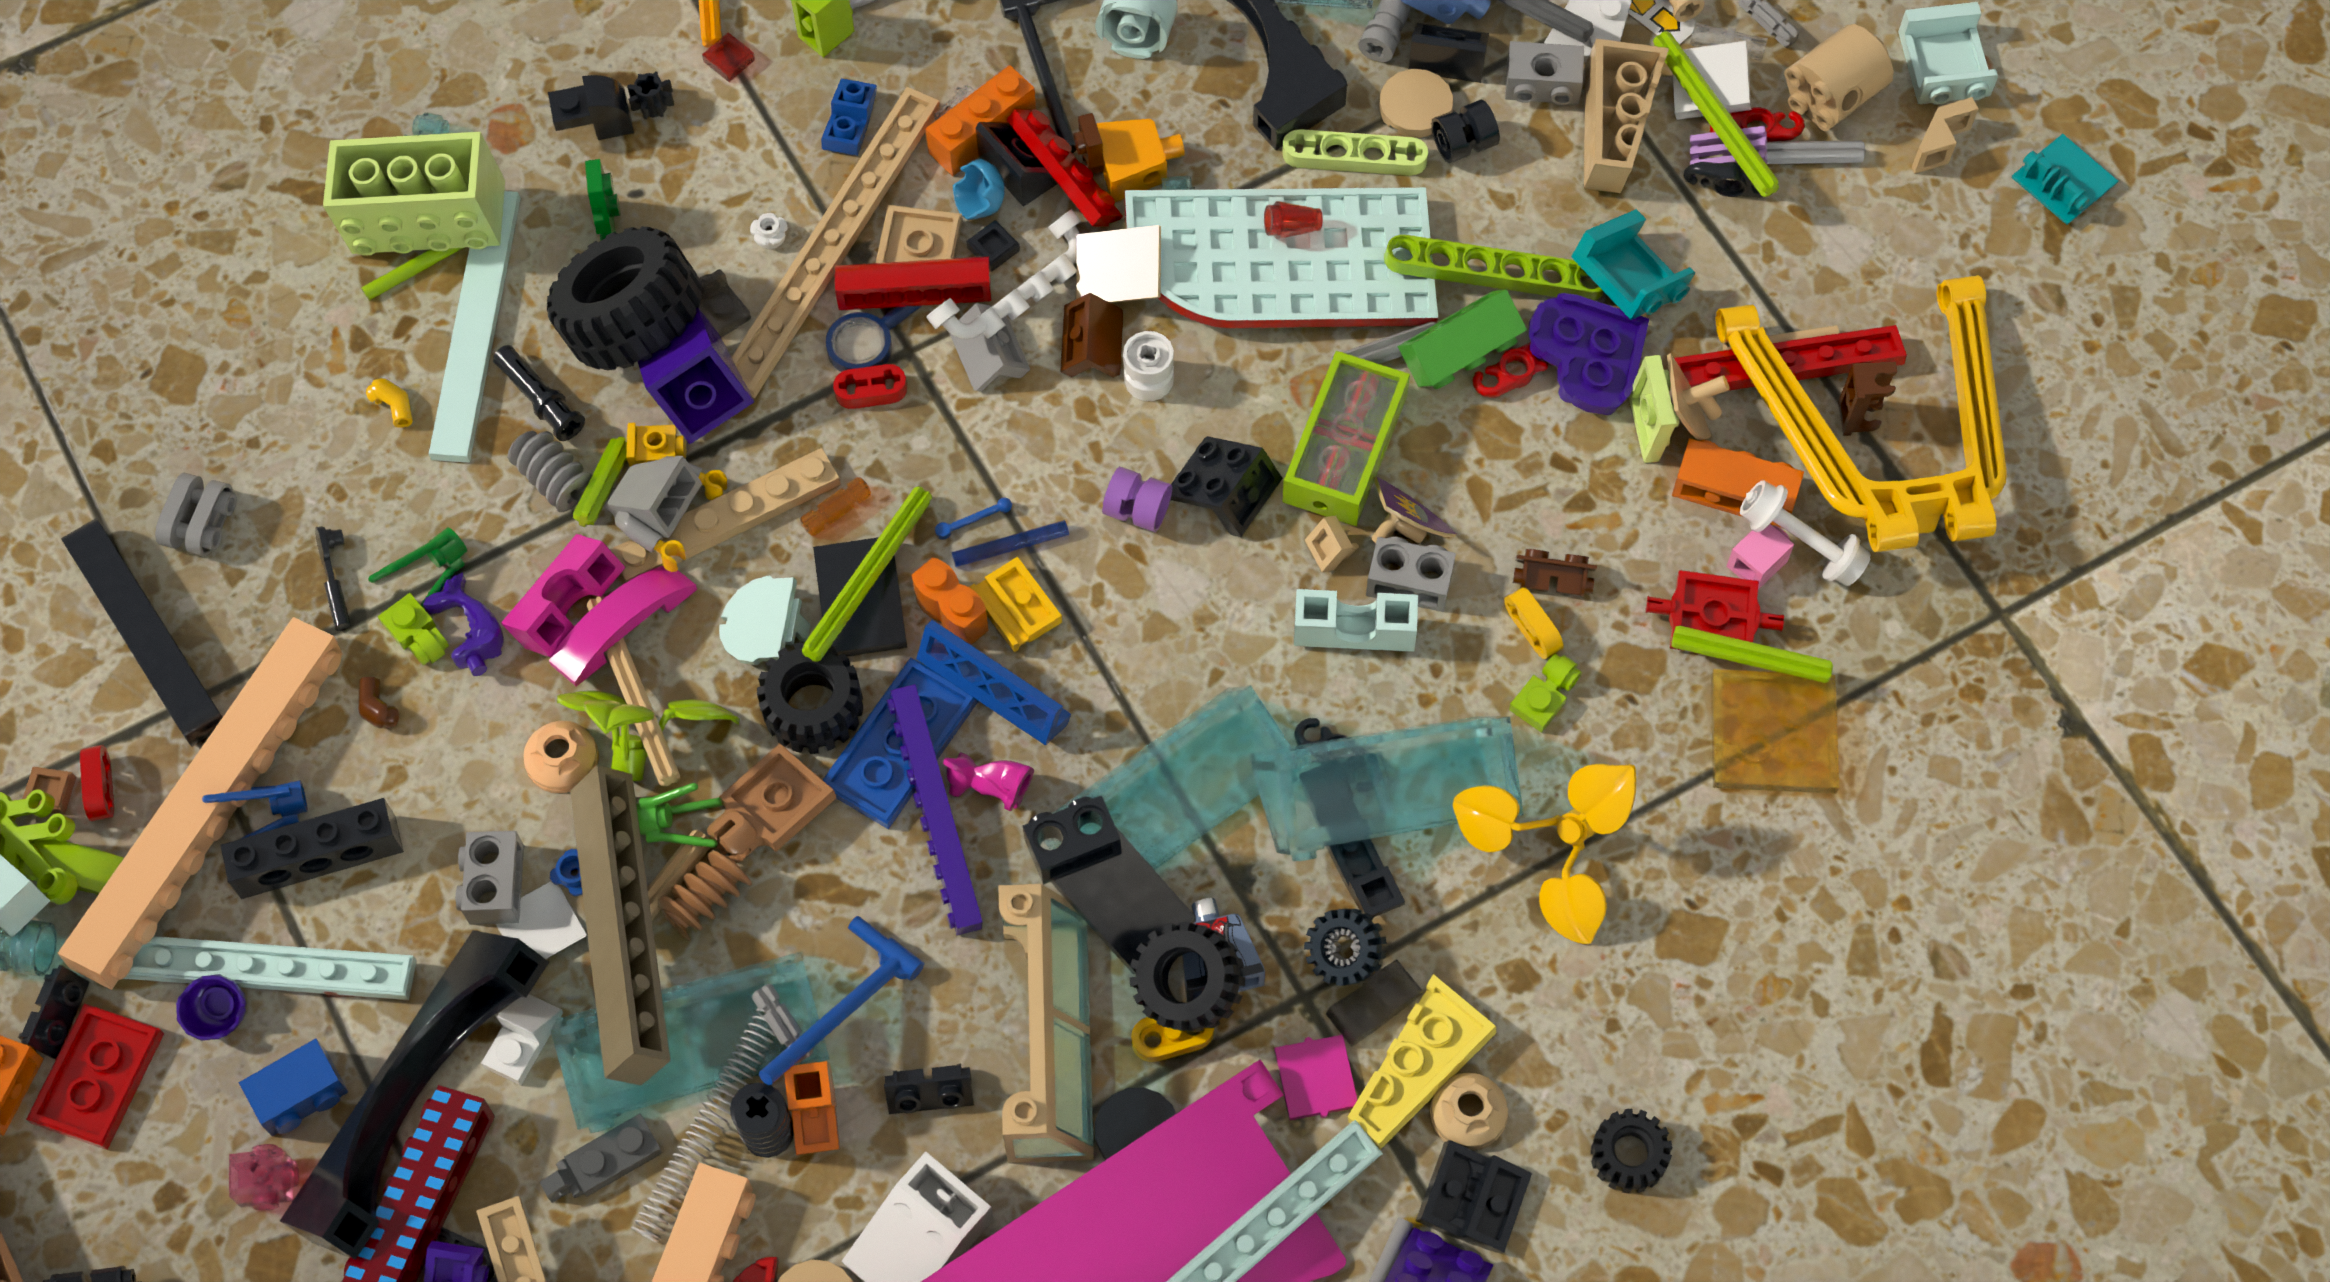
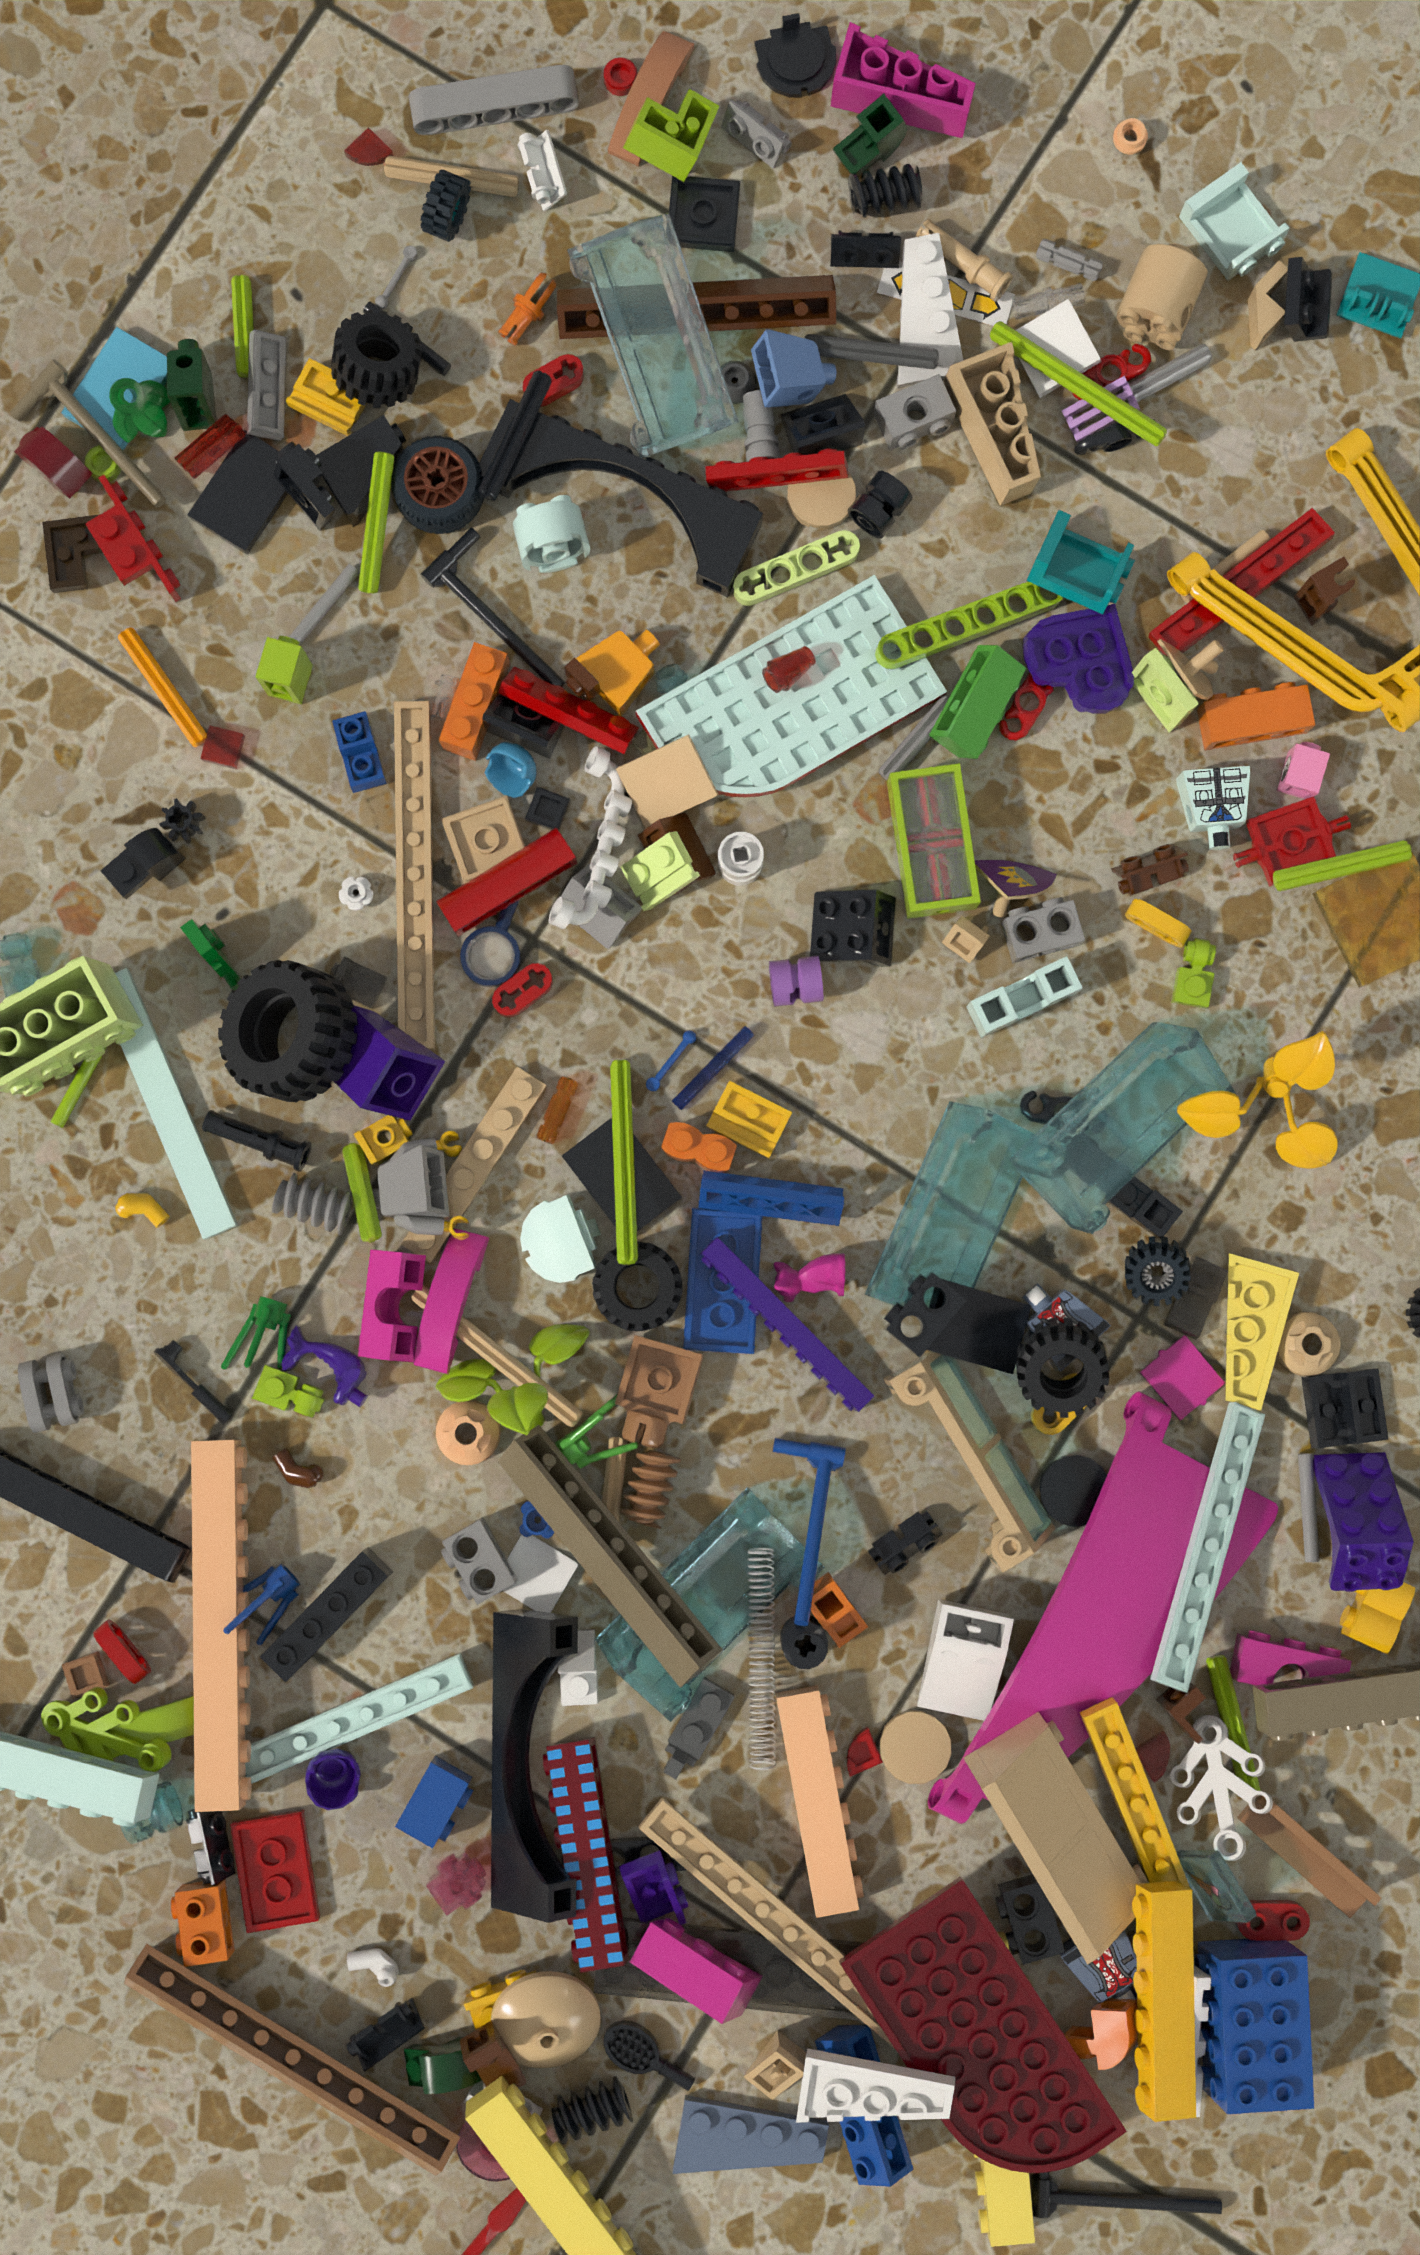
camera: 30 degrees left, 20 degrees up
light grey axle [752,984,813,1064] -> none
white piece [1740,480,1871,586] -> none
none -> white arm [347,1948,399,1987]
none -> yellowish green plate [621,831,700,911]
none -> red plate [705,449,849,492]
none -> light aqua torso [1176,766,1250,850]
none -> black bracket [1284,257,1332,342]

